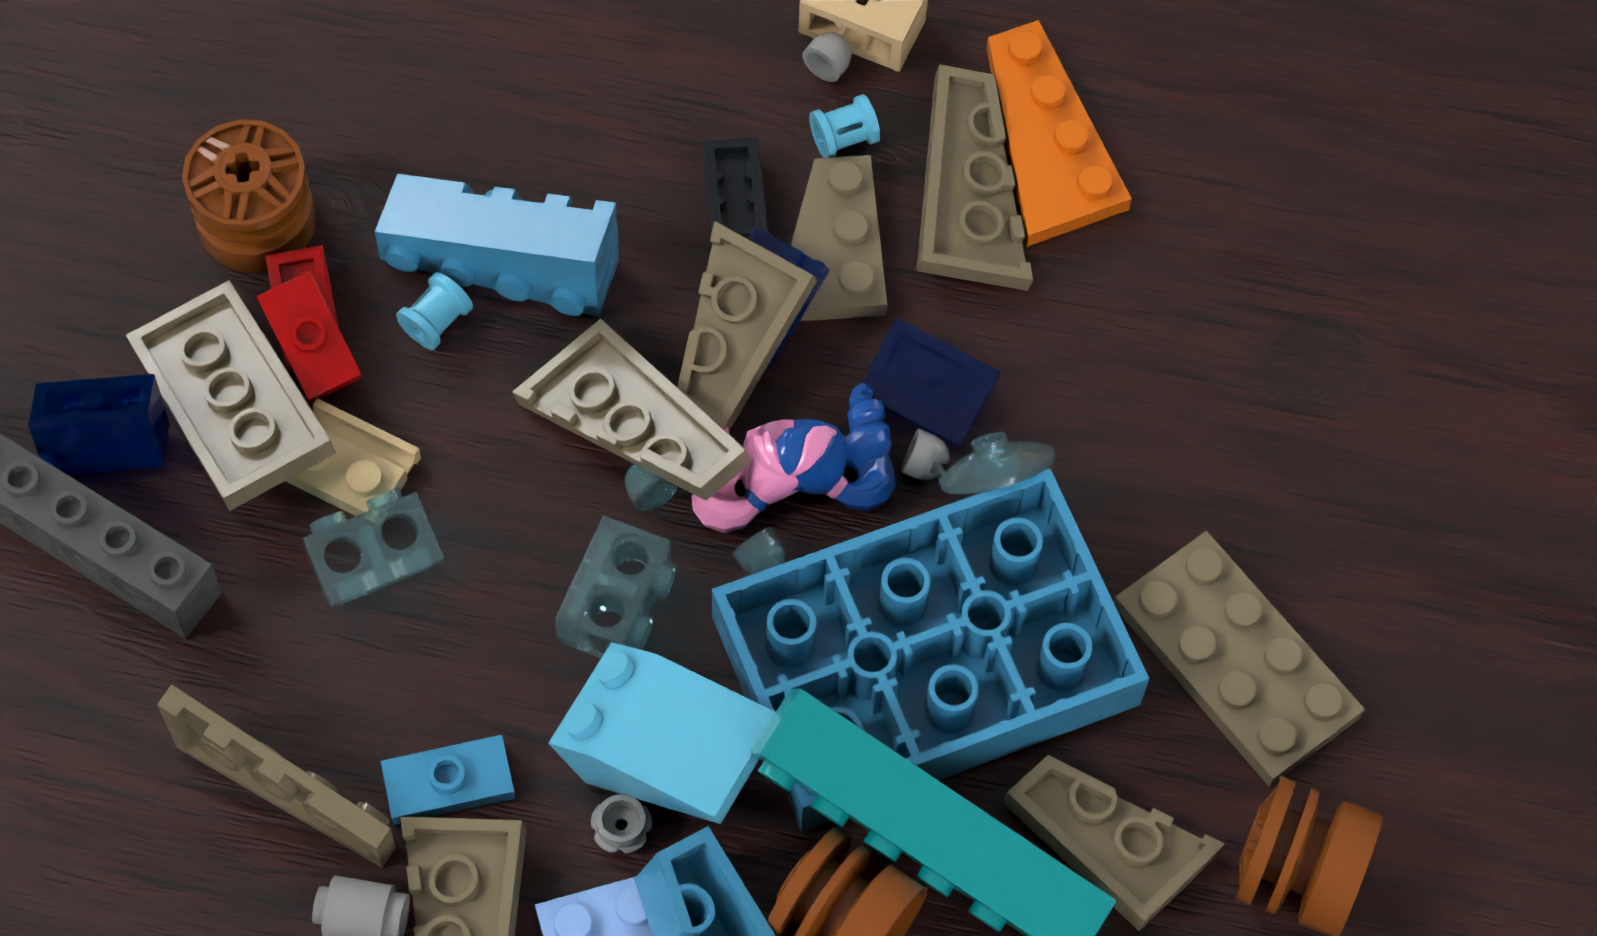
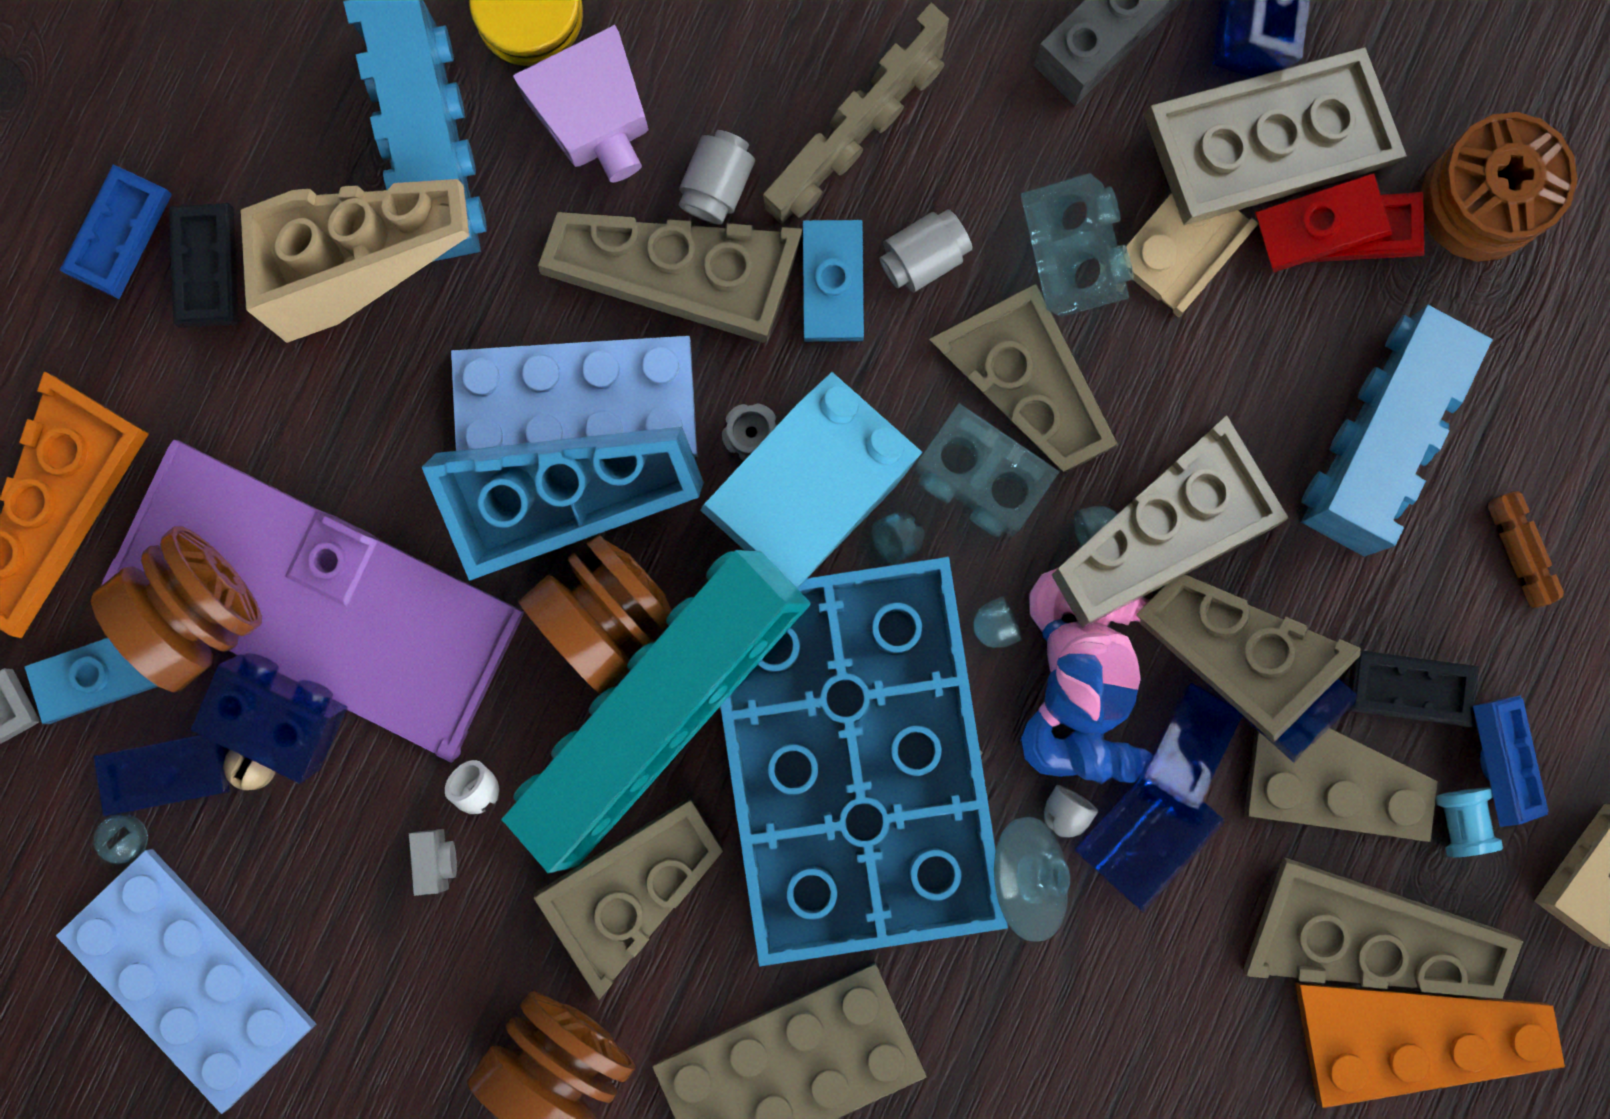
camera: 110 degrees right, 20 degrees up
medium azure bush [396,272,473,350] -> none
light grey hinge [802,32,852,82] -> none
none -> clear light blue hinge [872,511,925,564]
none -> light grey brick [879,209,972,292]
none -> dark tan wing [929,284,1118,473]
none -> clear blue plate [1136,683,1243,817]
none -> blue plate [1473,695,1549,827]
none -> dark orange axle [1488,491,1564,608]

